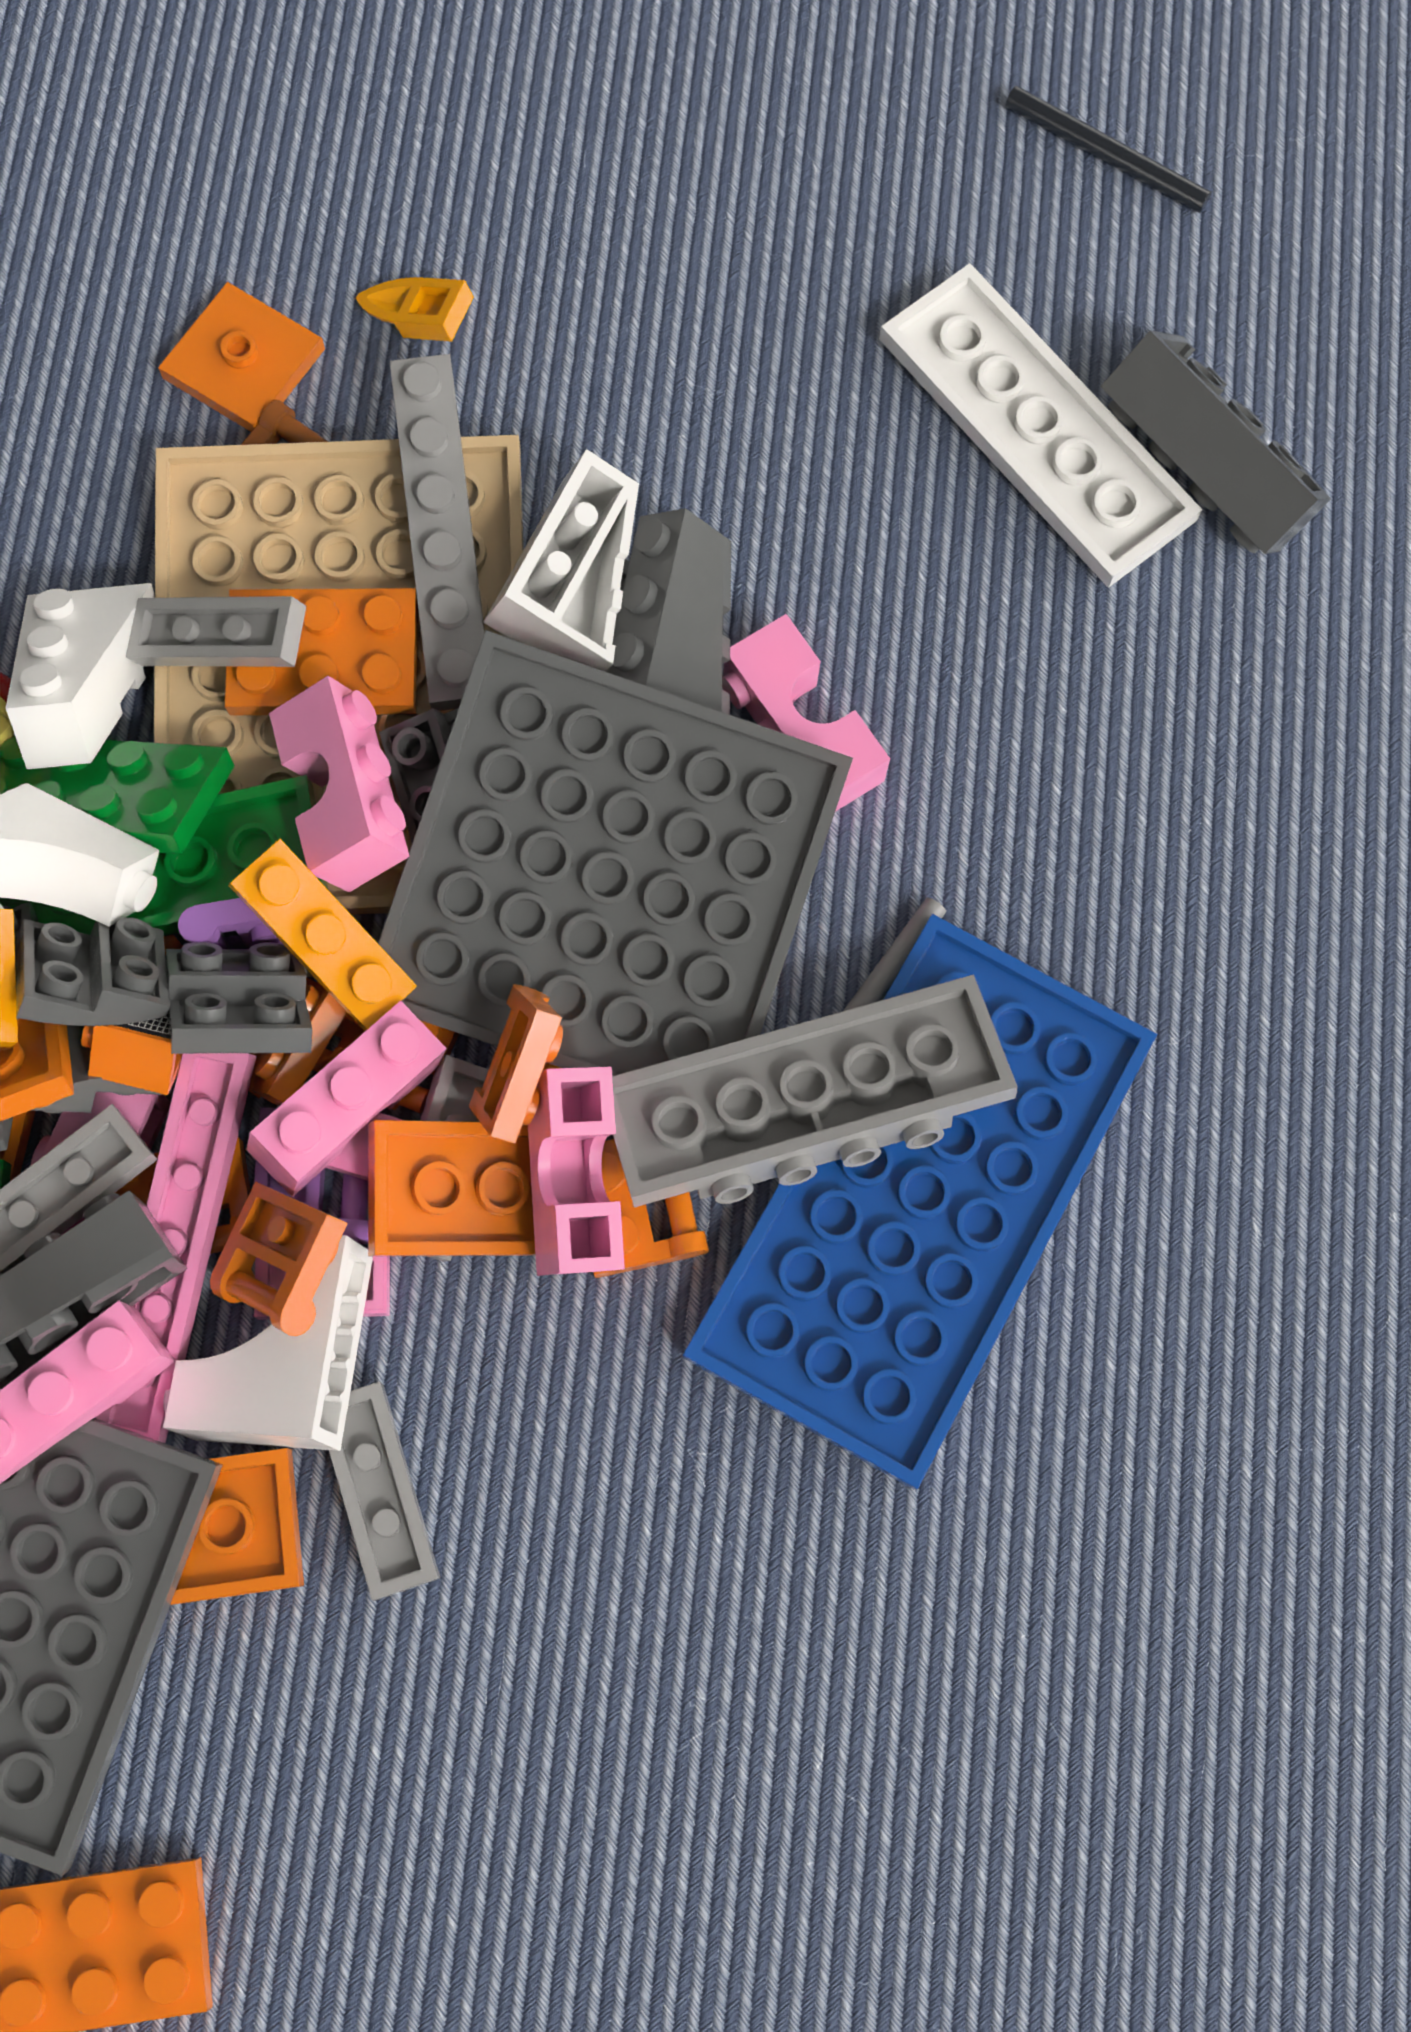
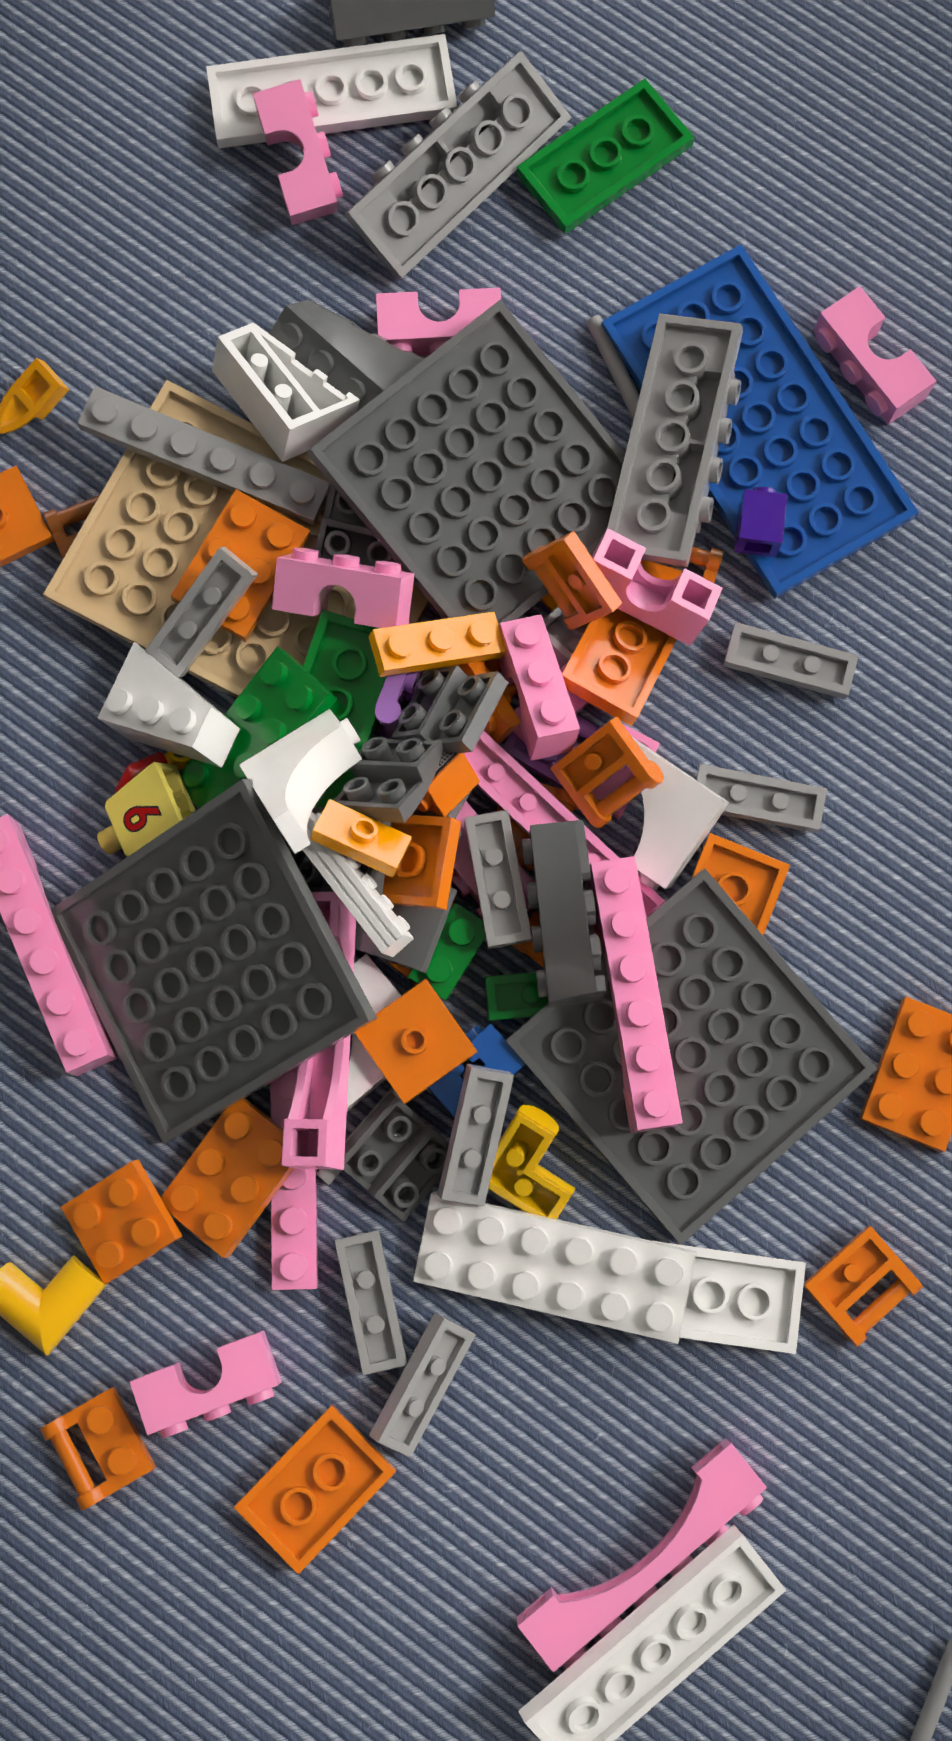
camera: 60 degrees left, 5 degrees up
none -> bright pink arch [253,79,343,225]
none -> light grey plate [344,51,572,280]
none -> green plate [516,78,695,235]
none -> light grey plate [723,622,859,699]
none -> dark purple brick [734,487,788,557]
none -> bright pink arch [813,286,936,425]

